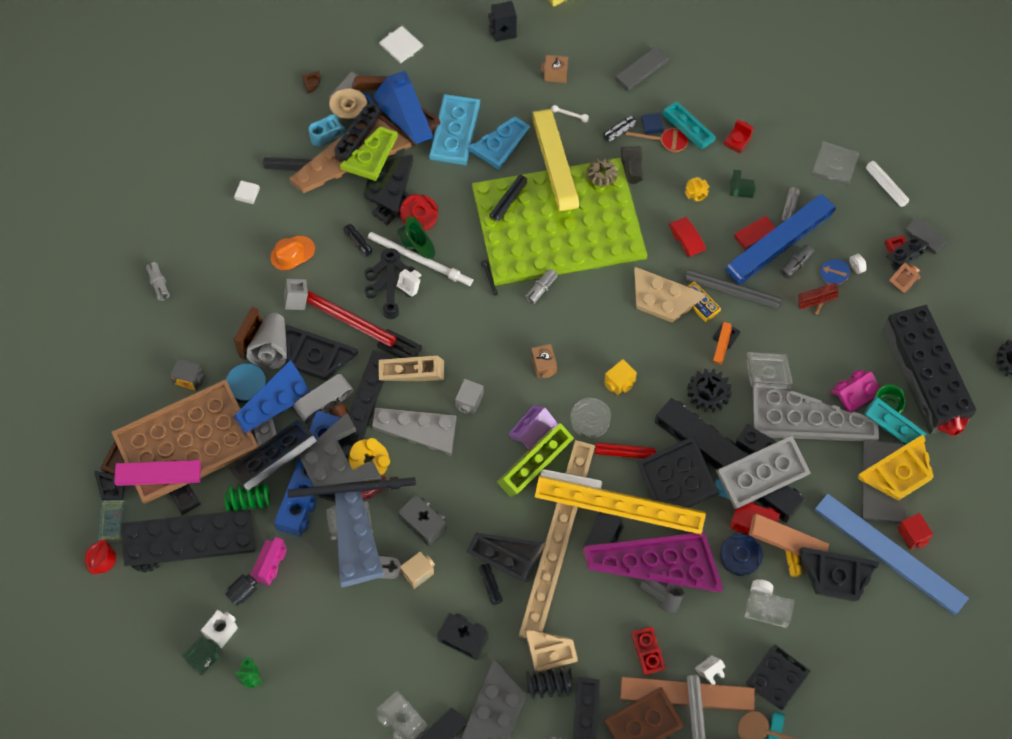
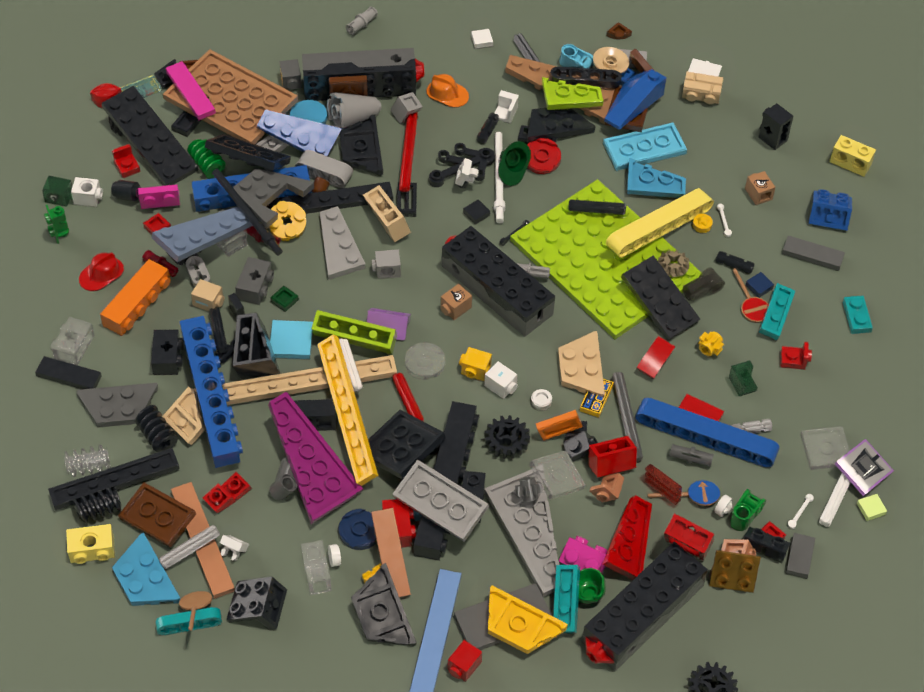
camera: 60 degrees right, 10 degrees down
none -> red piece [79,252,124,291]
none -> orange brick [100,259,170,336]
none -> red bracket [112,144,141,178]
none -> dark red axle [142,250,179,277]
none -> red tile [143,213,171,234]
none -> blue brick [180,316,243,468]
none -> black axle [209,307,228,354]
none -> black tile [228,293,245,319]
none -> dark green tile [270,286,299,312]
none -> medium azure tile [270,320,313,359]
none -> black piece [302,48,425,101]
none -> black piece [442,226,555,337]
none -> black tile [463,199,490,224]
none -> white brick [484,361,518,399]
none -> white panel [495,90,519,123]
none -> dark grey gear [515,477,543,502]
none -> white tile [531,389,552,411]
none -> black bracket [563,431,598,462]
none -> red brick [589,436,637,478]
none -> nougat bracket [590,473,624,502]
none -> red wing [602,495,652,580]
none -> black plate [621,255,700,341]
none -> red window [664,513,714,560]
none -> tan brick [682,71,723,104]
none -> yellow tile [692,214,713,233]
none -> pearl gold hinge [710,550,761,593]
none -> green piece [730,489,767,531]
none -> white hinge [787,494,814,529]
none -> blue bracket [809,189,852,231]
none -> slope [835,439,894,496]
none -> teal plate [843,295,873,334]
none -> yellowish green tile [857,494,887,521]

